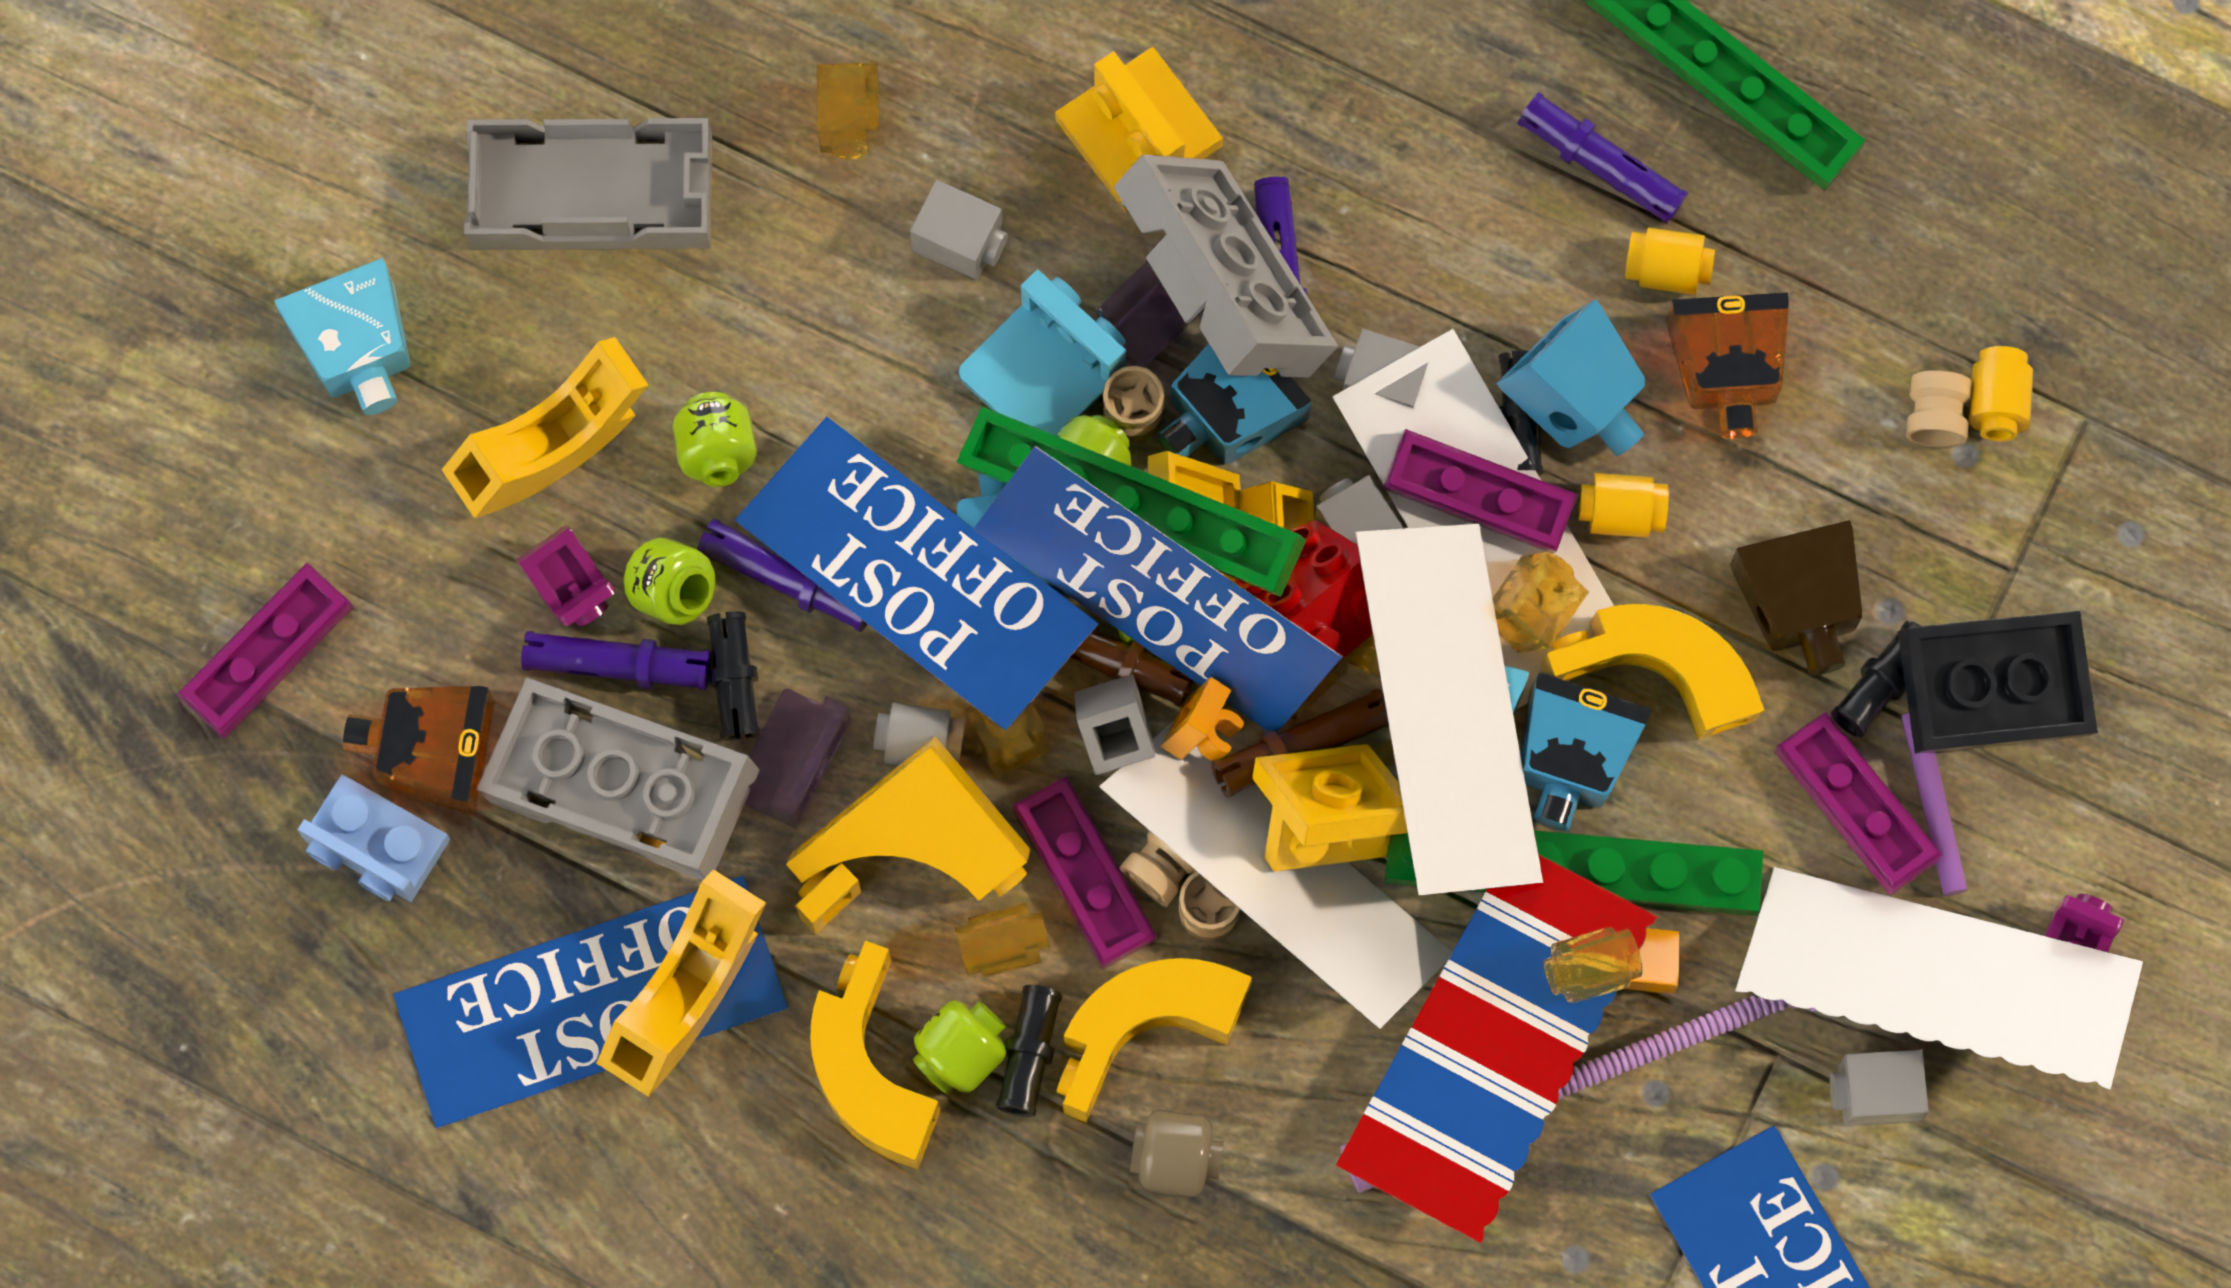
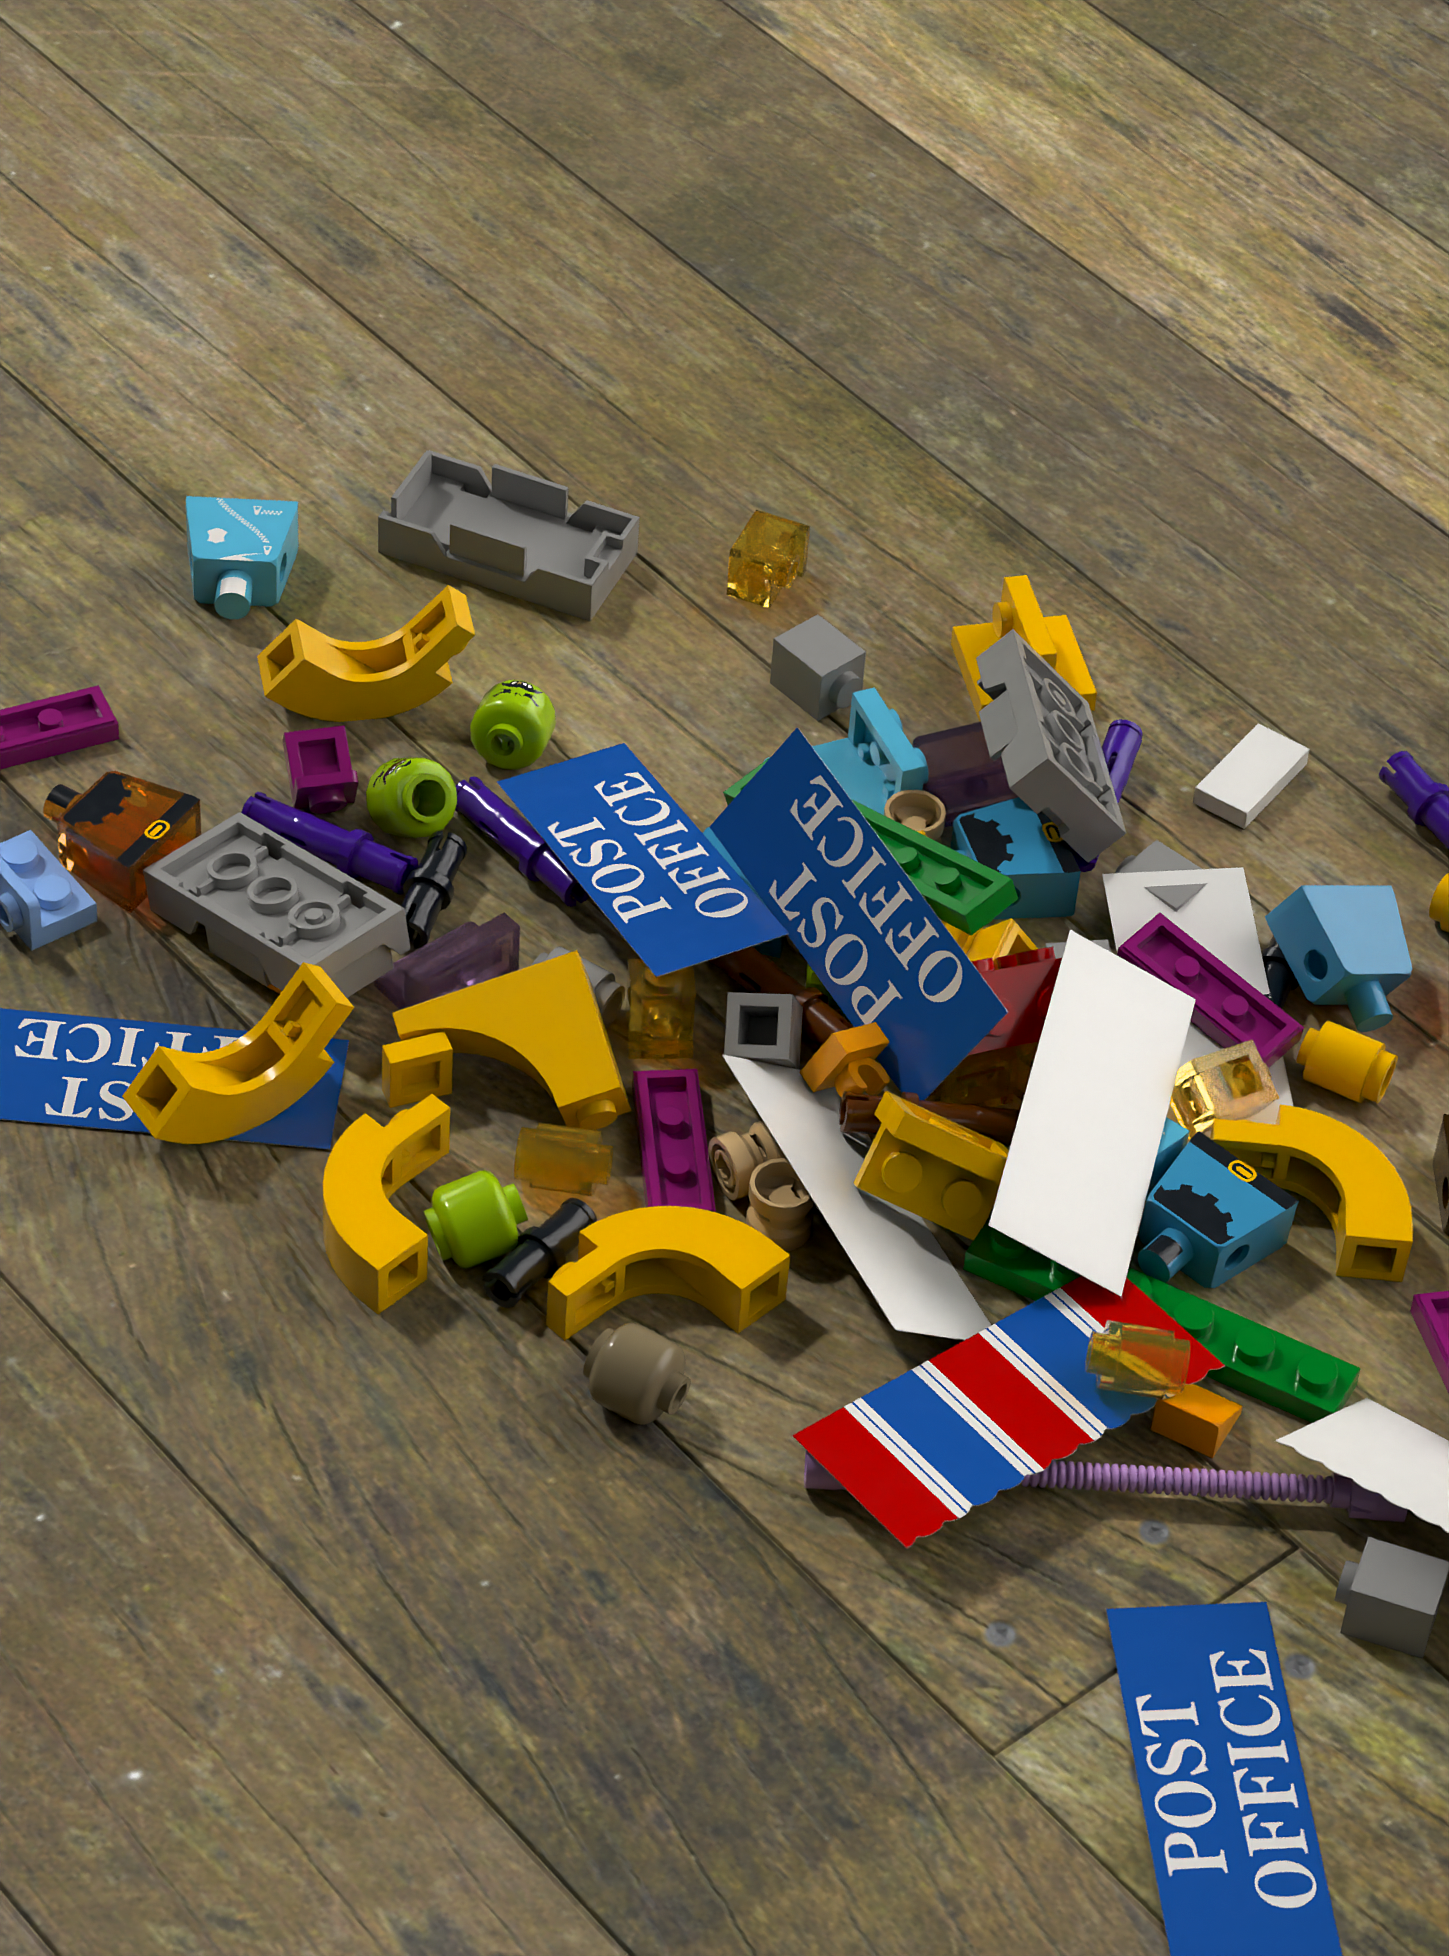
camera: 20 degrees right, 30 degrees down
none -> white tile [1193,723,1310,829]

